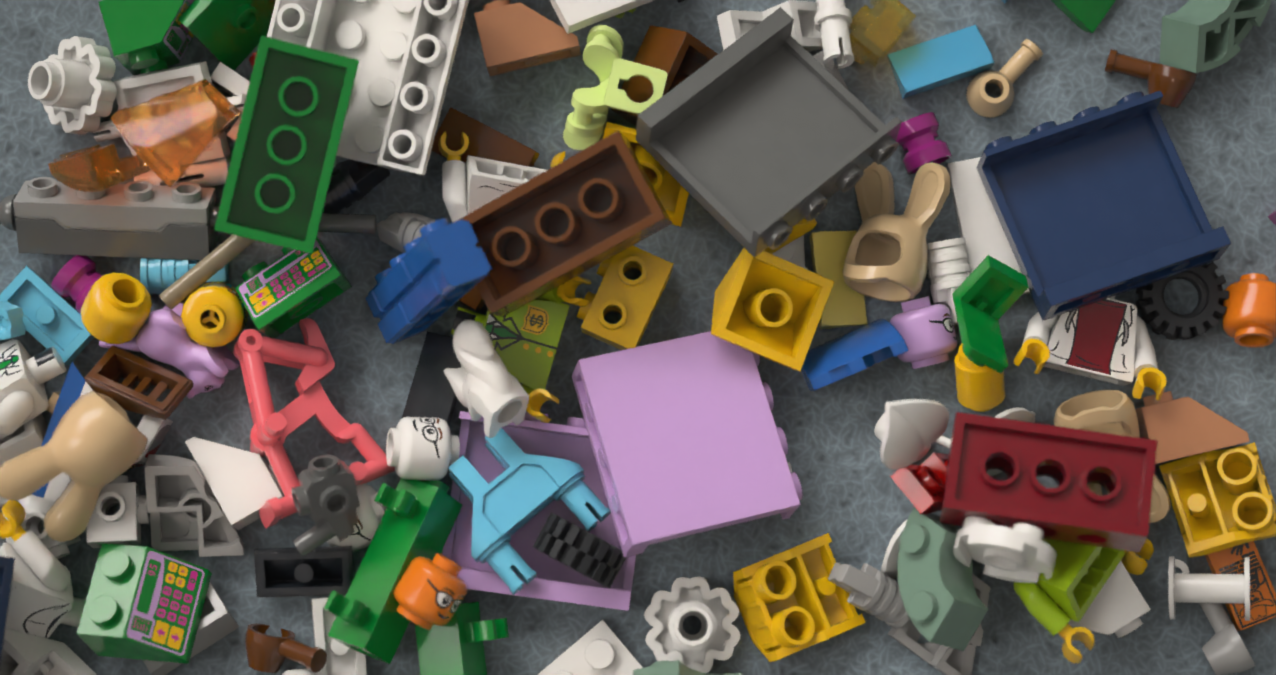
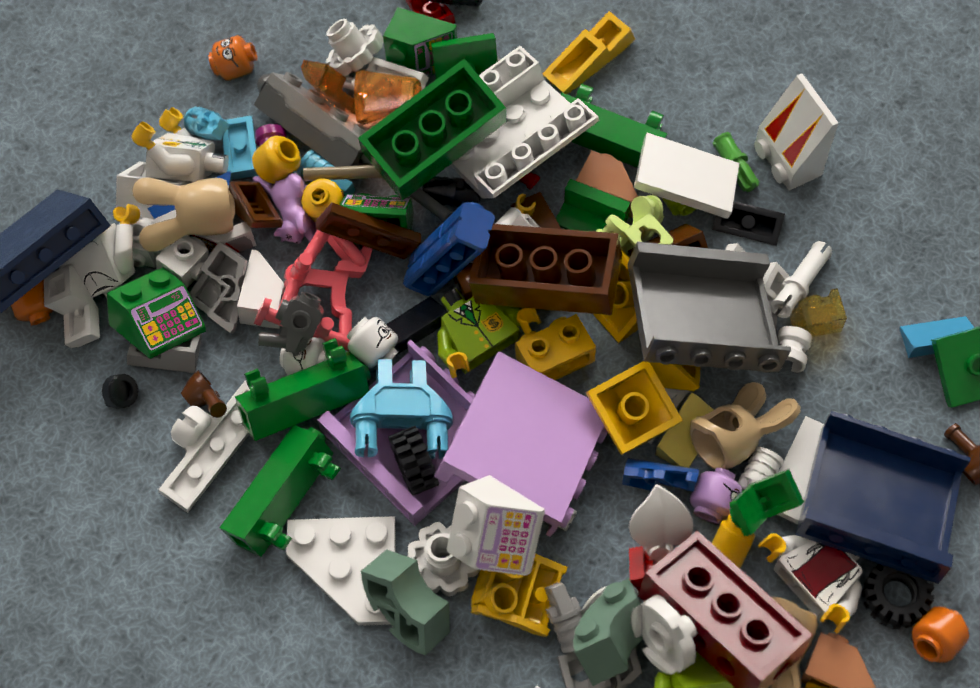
camera: 40 degrees right, 20 degrees down
black slope [254,546,356,598] -> none
orange head [394,553,468,630] -> none
white animal [444,320,529,438] -> none
dark azure slope [887,25,995,99] -> none
magenta wheel [896,112,952,174] -> none
tan bar [966,39,1043,118] -> none
none -> reddish brown tile [316,202,421,259]
none -> white slope [446,475,545,576]
none -> green panel [556,179,631,232]
none -> white wheel [777,326,812,373]

